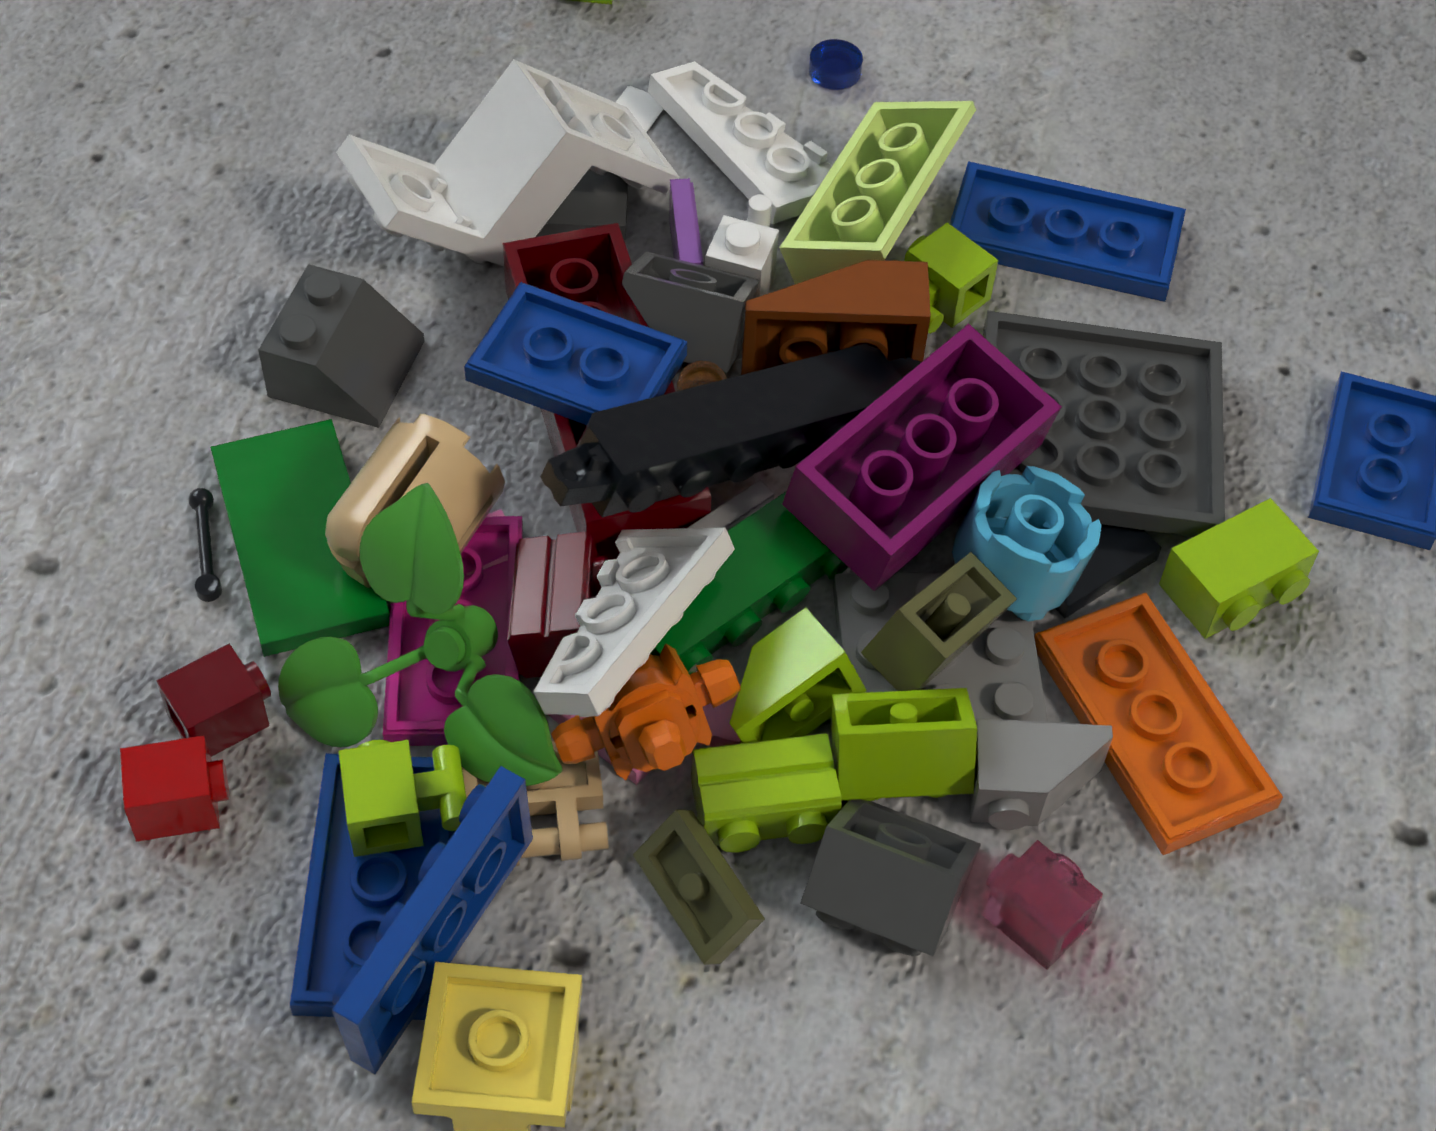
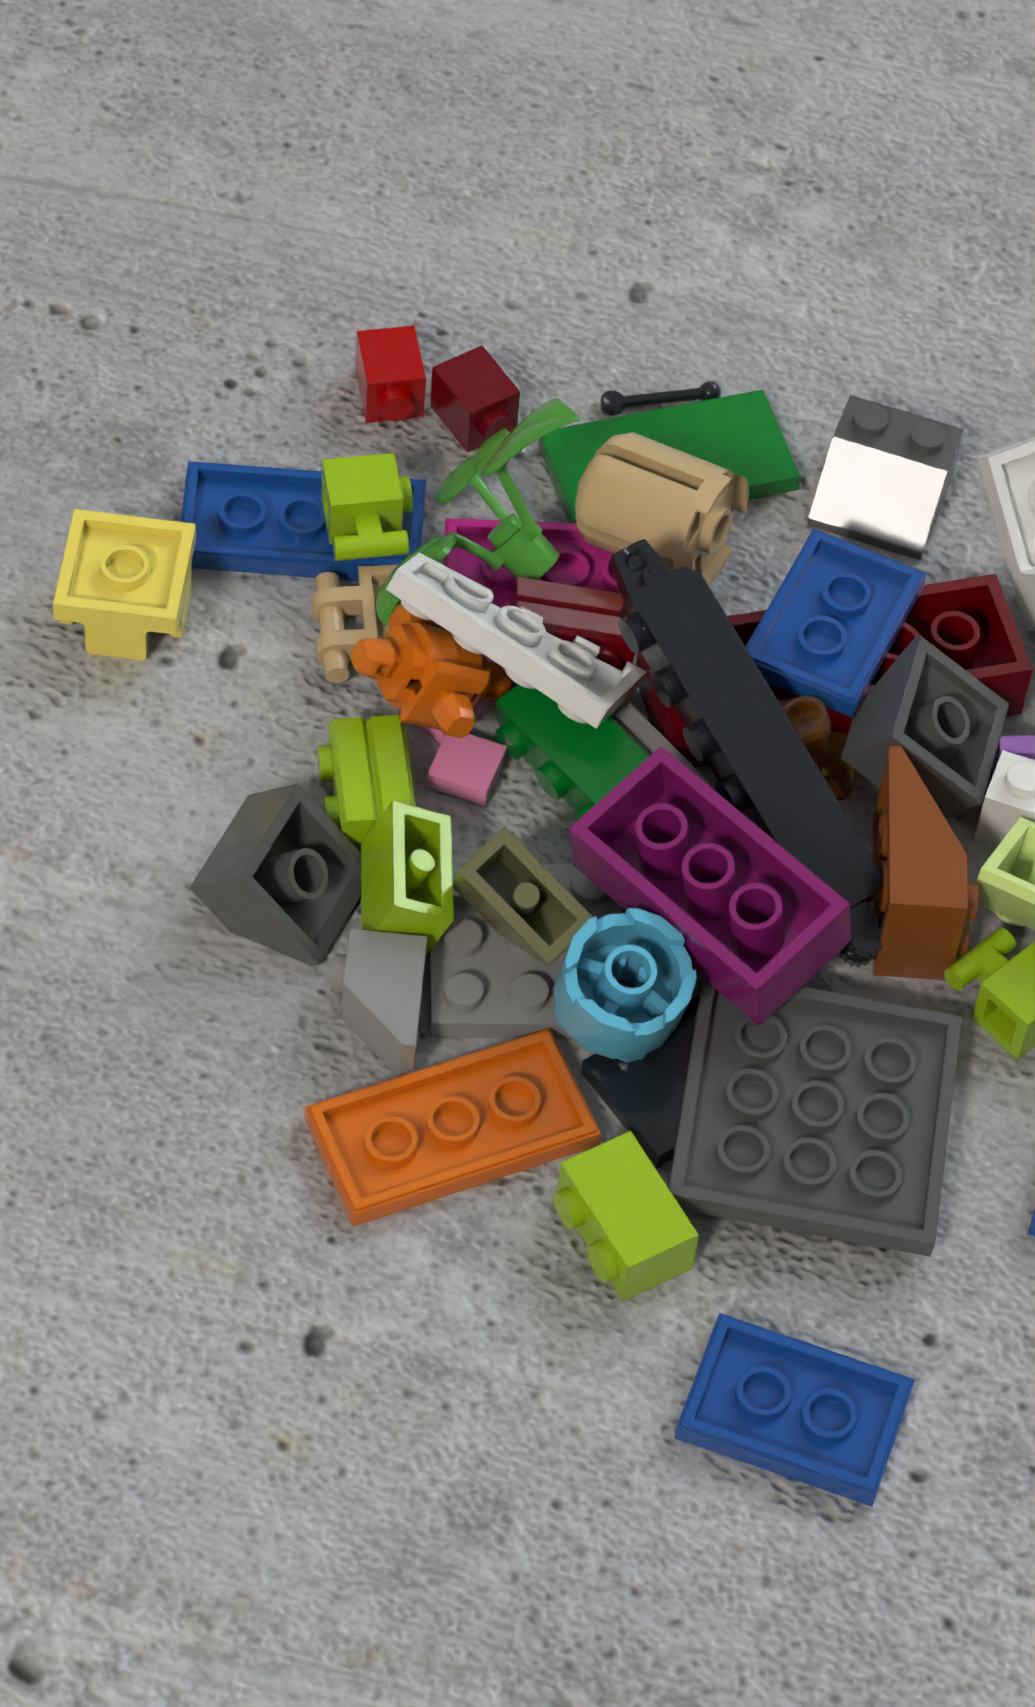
camera: 90 degrees right, 0 degrees up
blue plate [332,766,533,1074] -> none
olive plate [633,810,765,965] -> none
lime slope [729,607,867,743] -> none
clear pink brick [983,840,1103,970] -> none

